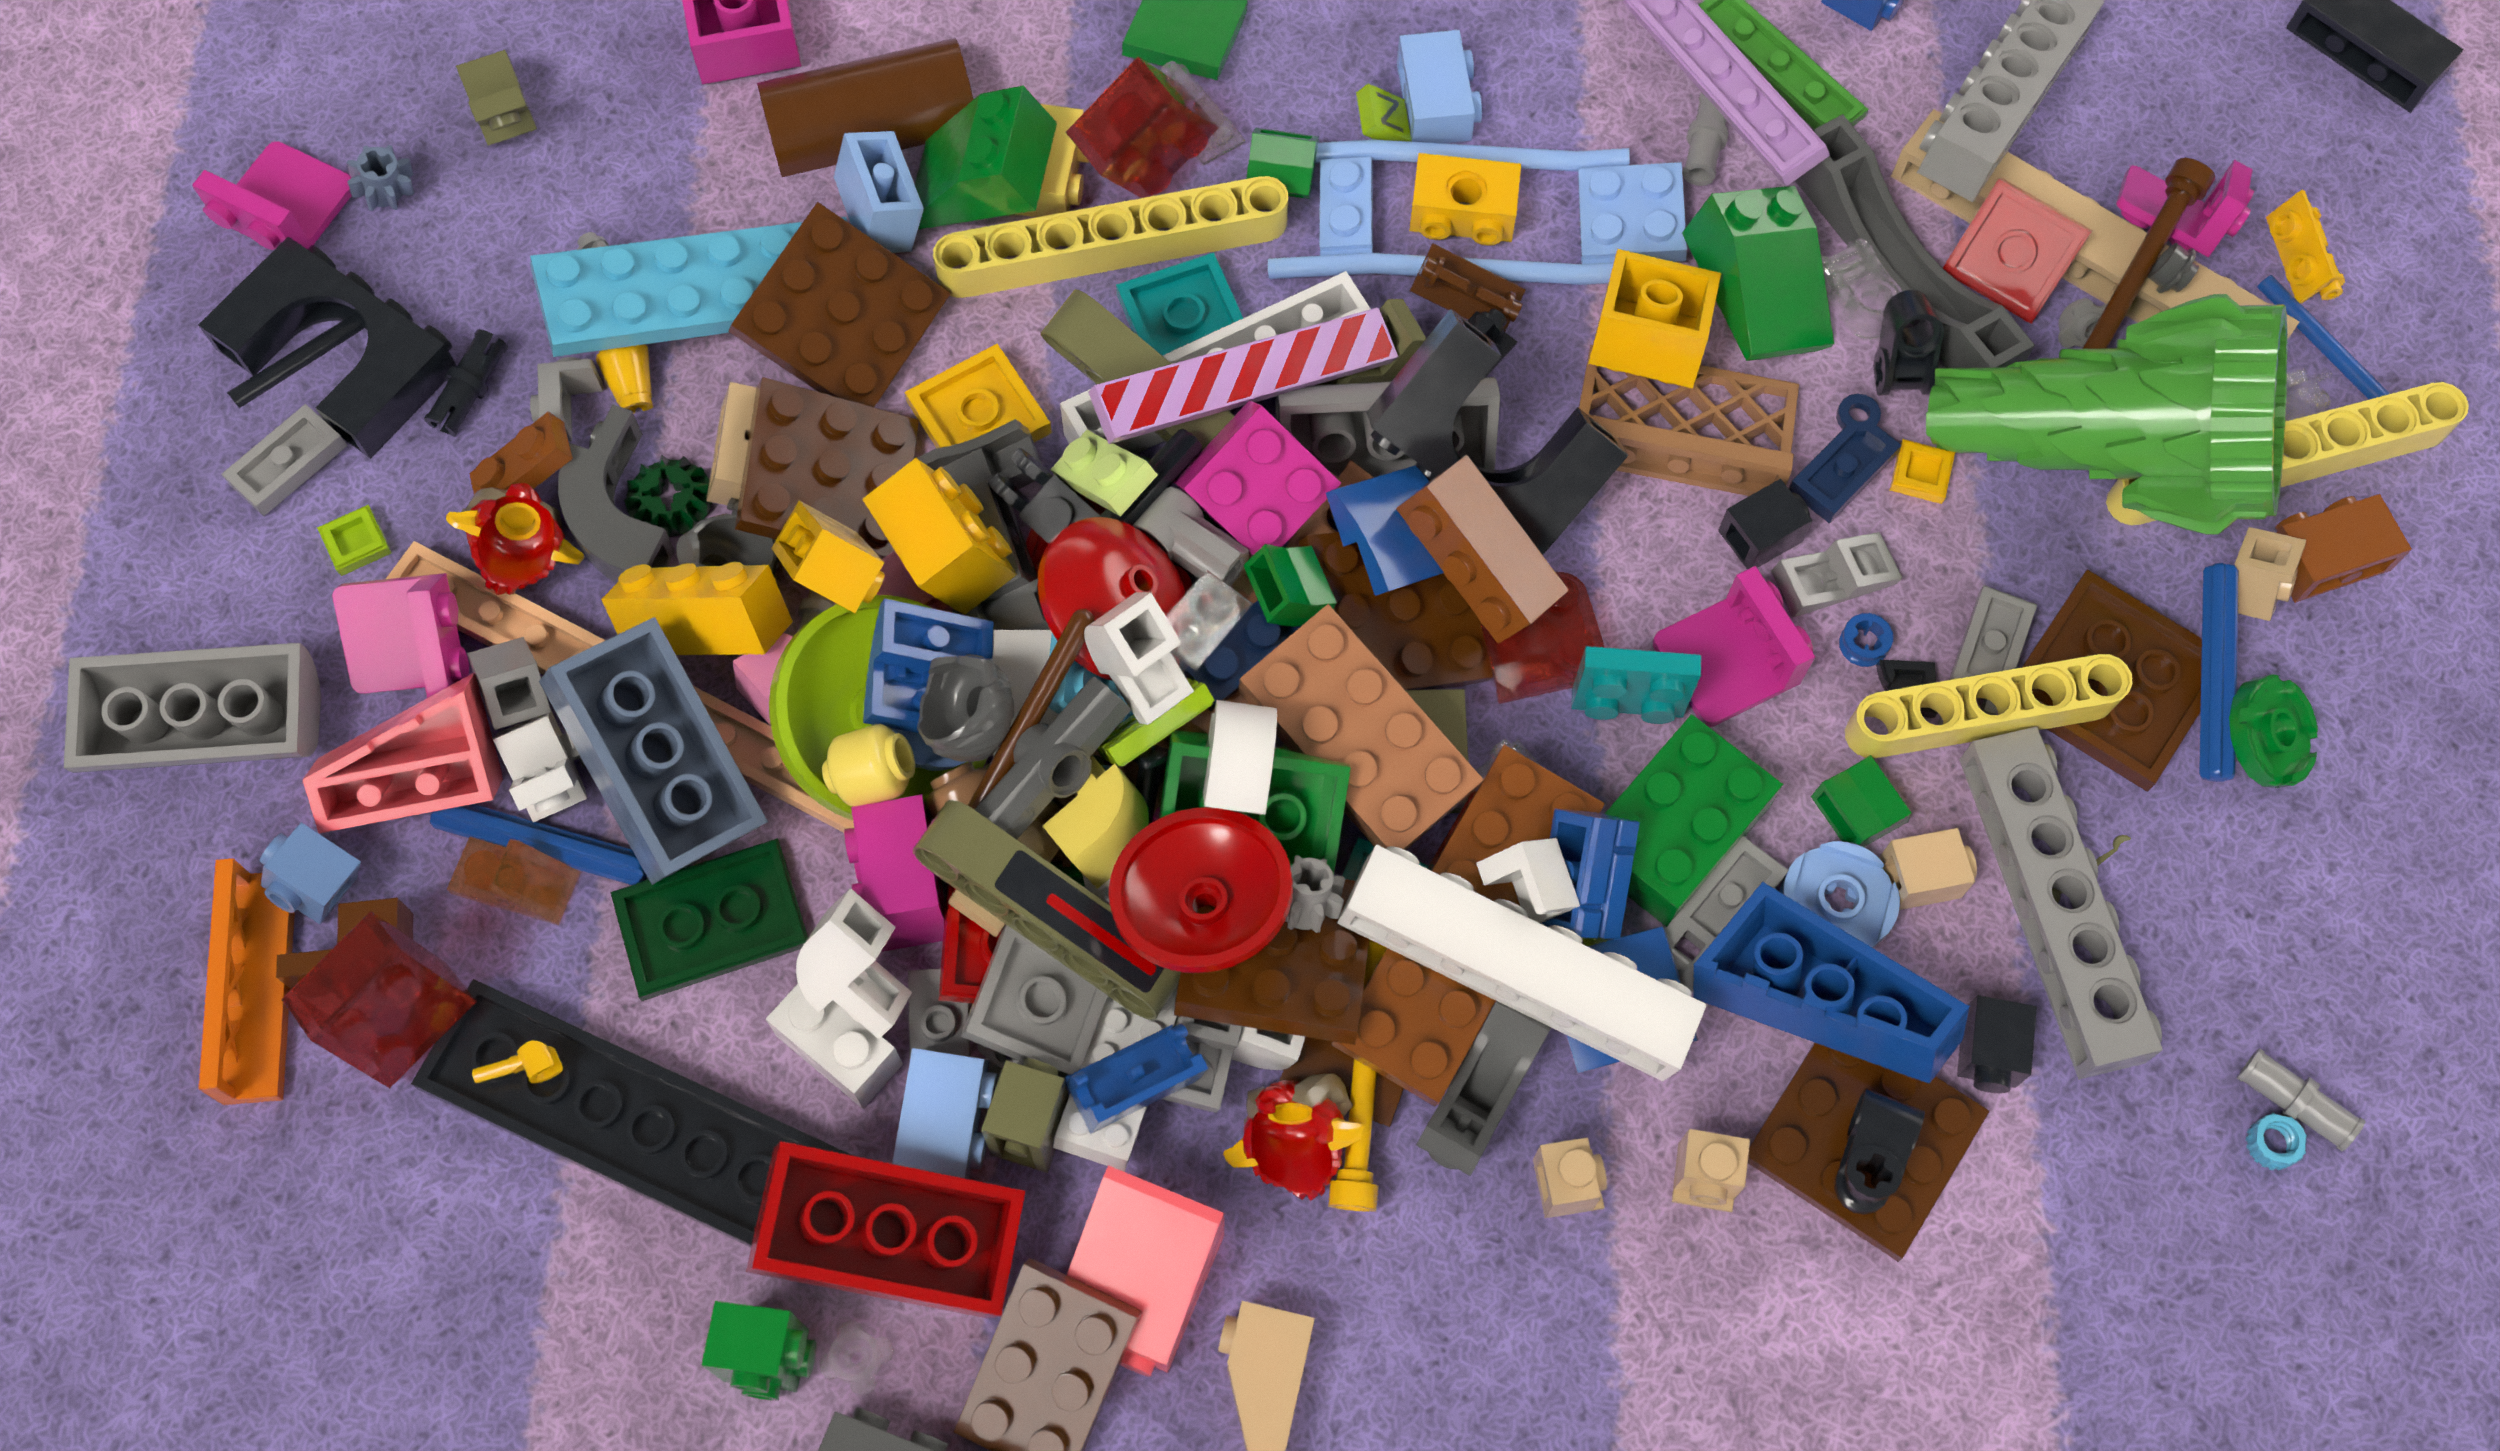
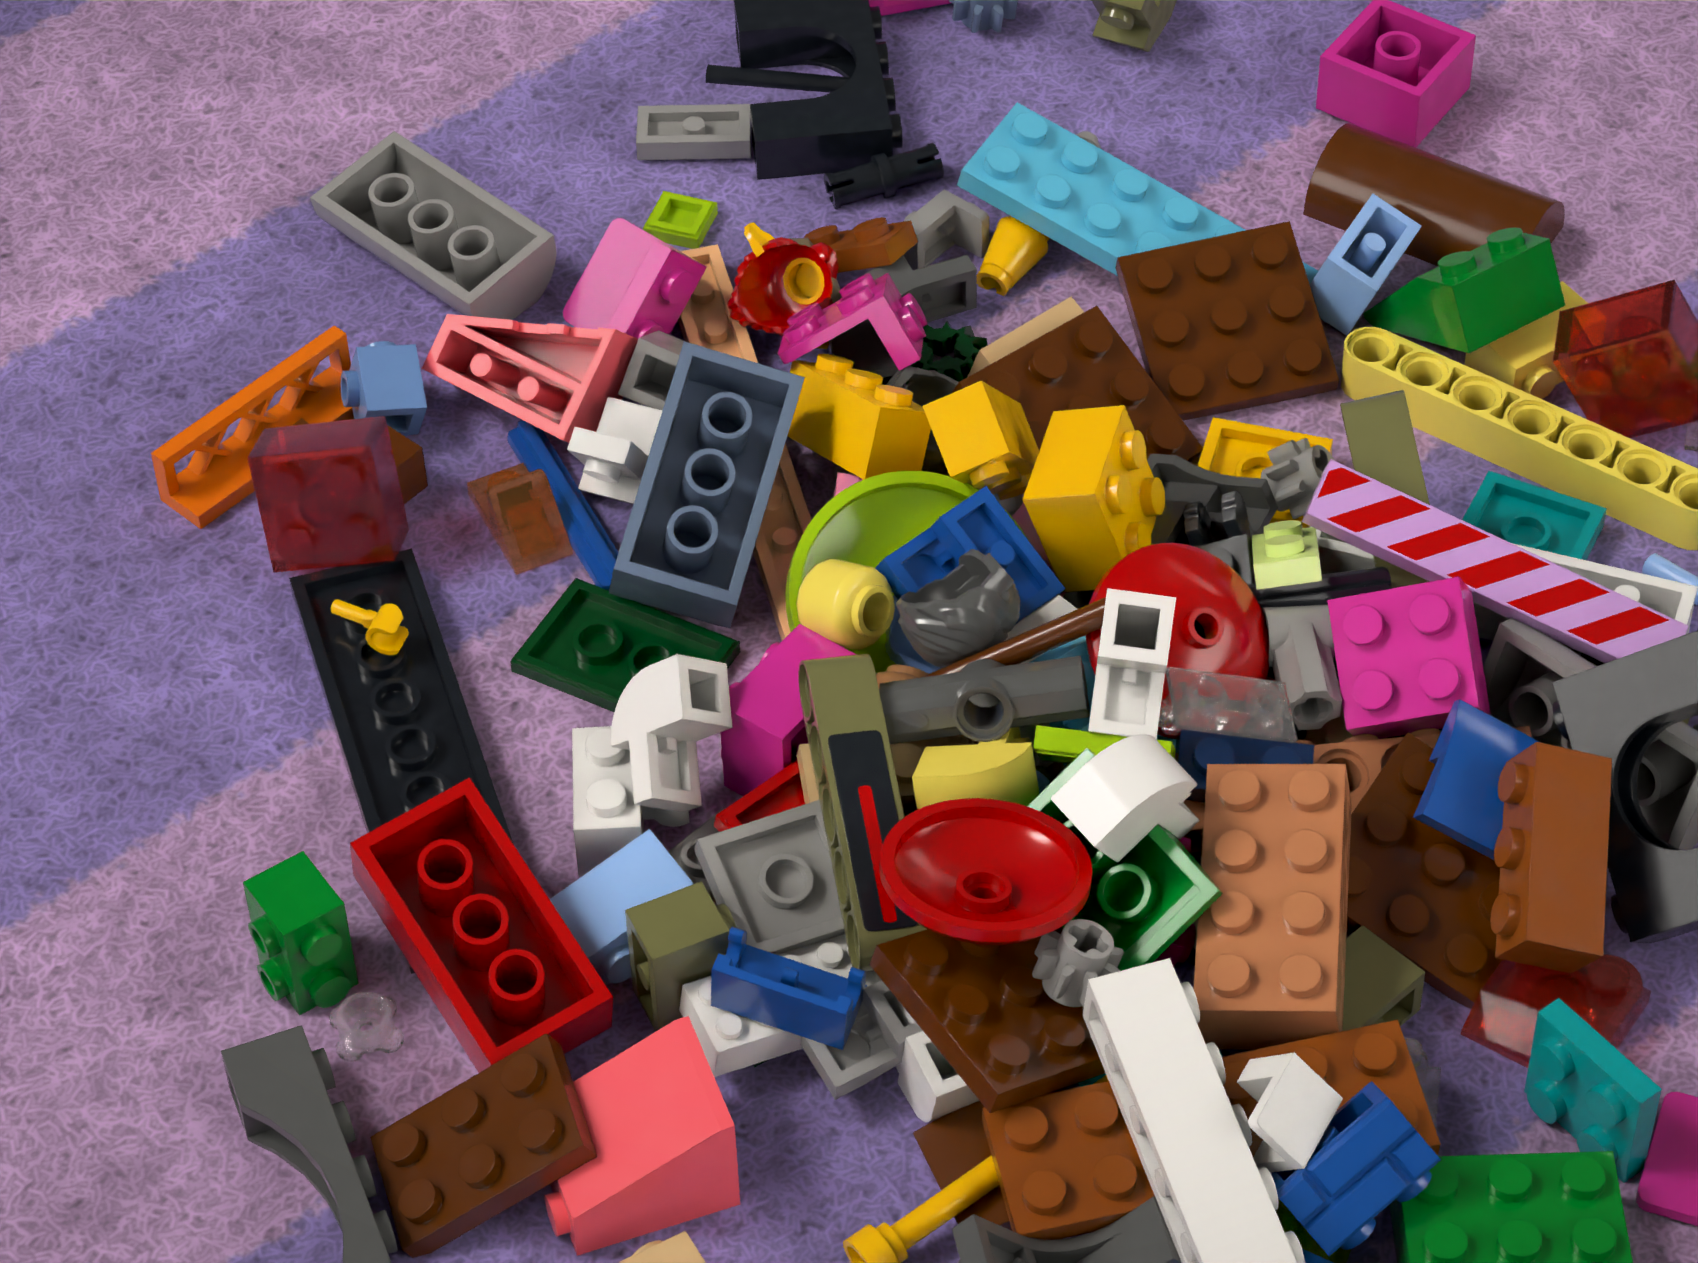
camera: 50 degrees right, 20 degrees down
red hair [1223,1073,1364,1201] -> none
green piece [1243,544,1337,627] -> none
none -> dark pink bracket [778,273,928,371]
none -> light grey gear [1261,438,1335,519]

